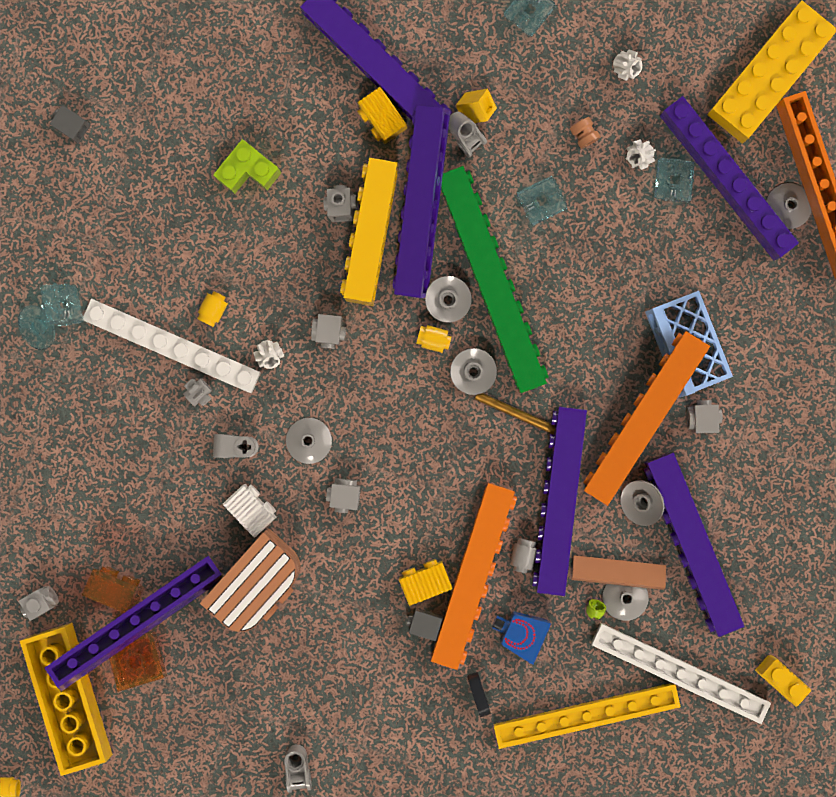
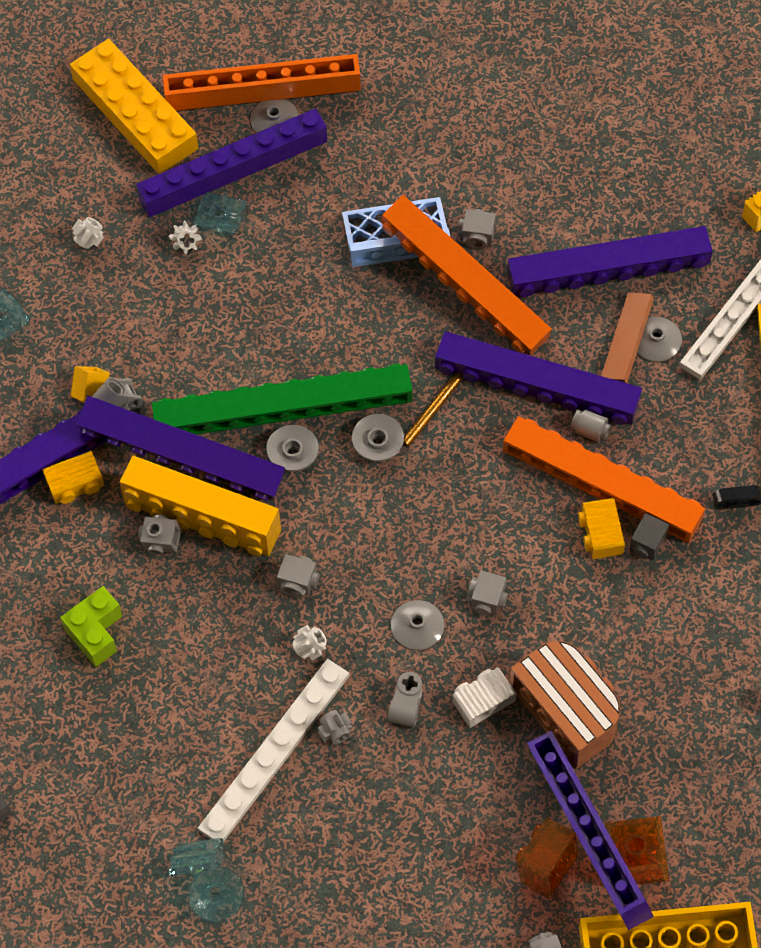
camera: 80 degrees left, 25 degrees down
yellow brick [197,291,228,327] -> none
yellow brick [416,325,452,353] -> none
blue torso [492,611,551,665] -> none
clear light blue piece [516,176,568,226] -> none
nougat wheel [570,117,601,149] -> none
lime hinge [586,599,606,620] -> none
light grey dish [620,480,664,526] -> none

